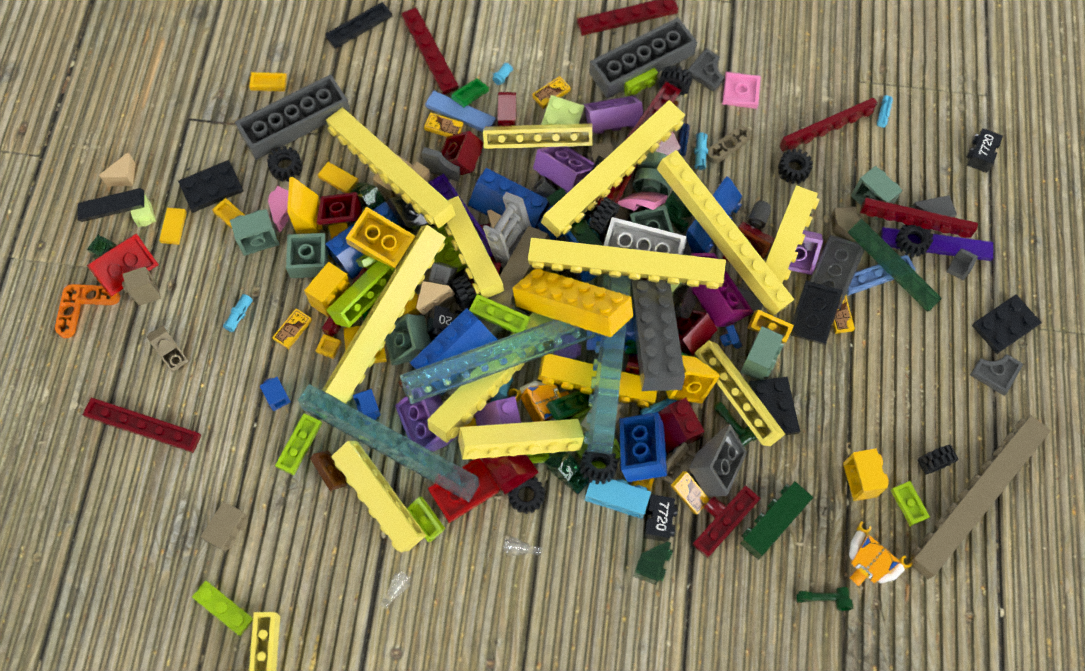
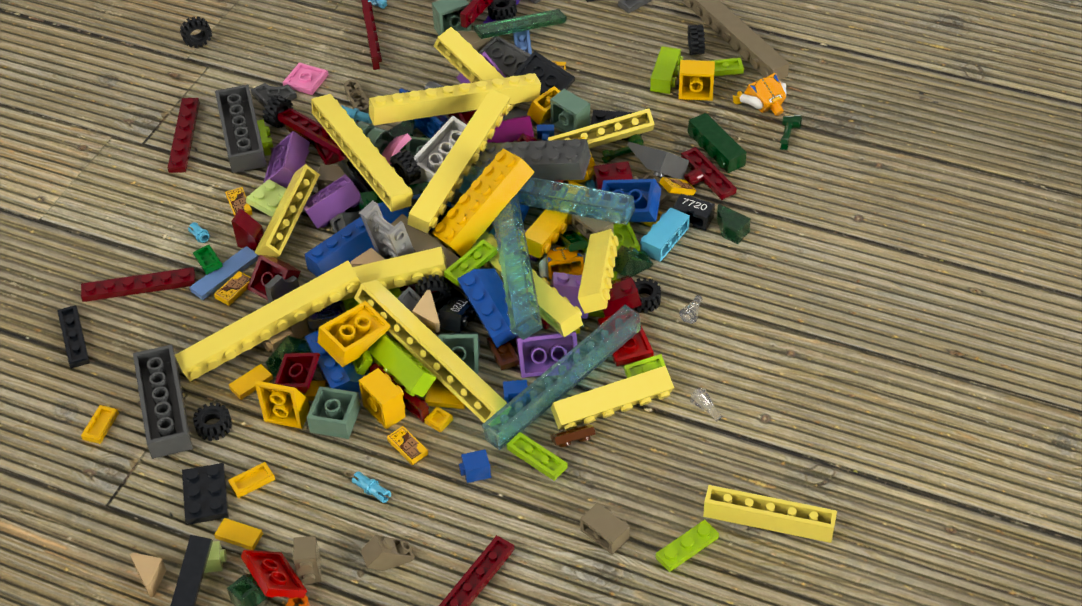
camera: 70 degrees left, 20 degrees down
sand green brick [230,209,280,256] -> none
bright pink slope [268,186,290,232] -> none
black tyre [580,445,618,485] -> none
black tyre [778,149,813,184] -> none
none -> lime brick [650,46,683,94]

